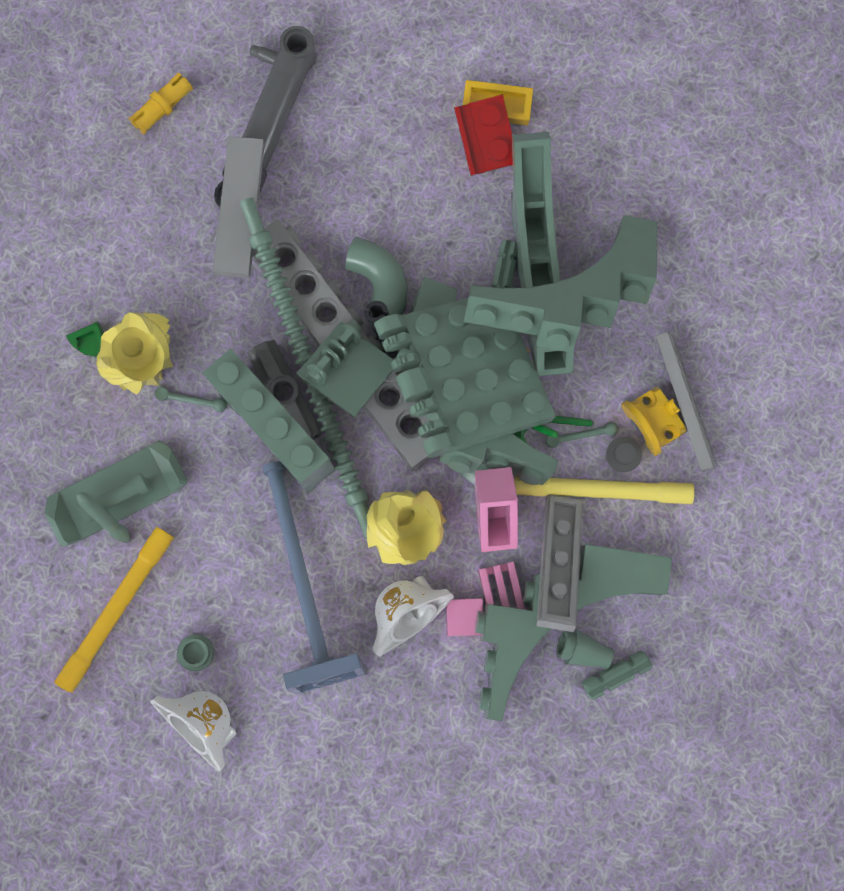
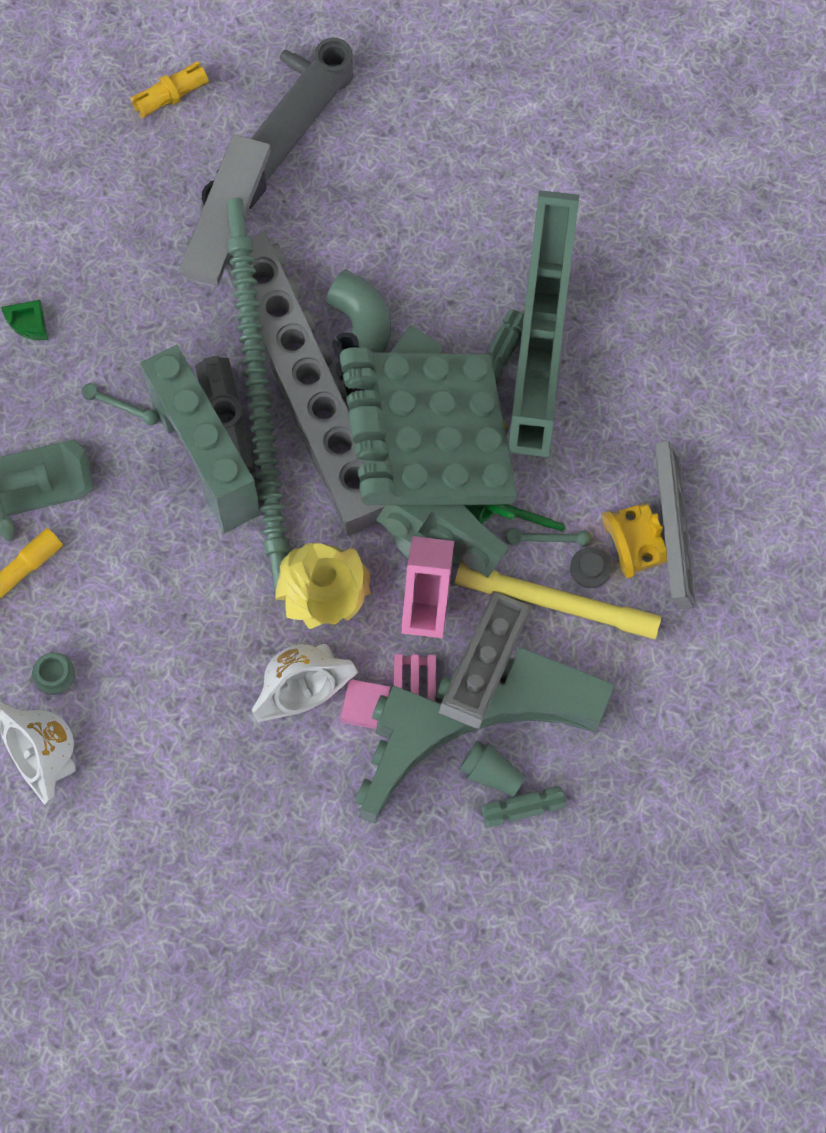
camera: 15 degrees right, 10 degrees down
light yellow hair [96,312,174,395] -> none
sand blue tile [262,461,366,695] -> none
sand green hinge [296,321,393,418] -> none
red plate [454,94,513,176] -> none
yellow plate [463,80,533,126] -> none
sand green arch [464,215,657,353] -> none

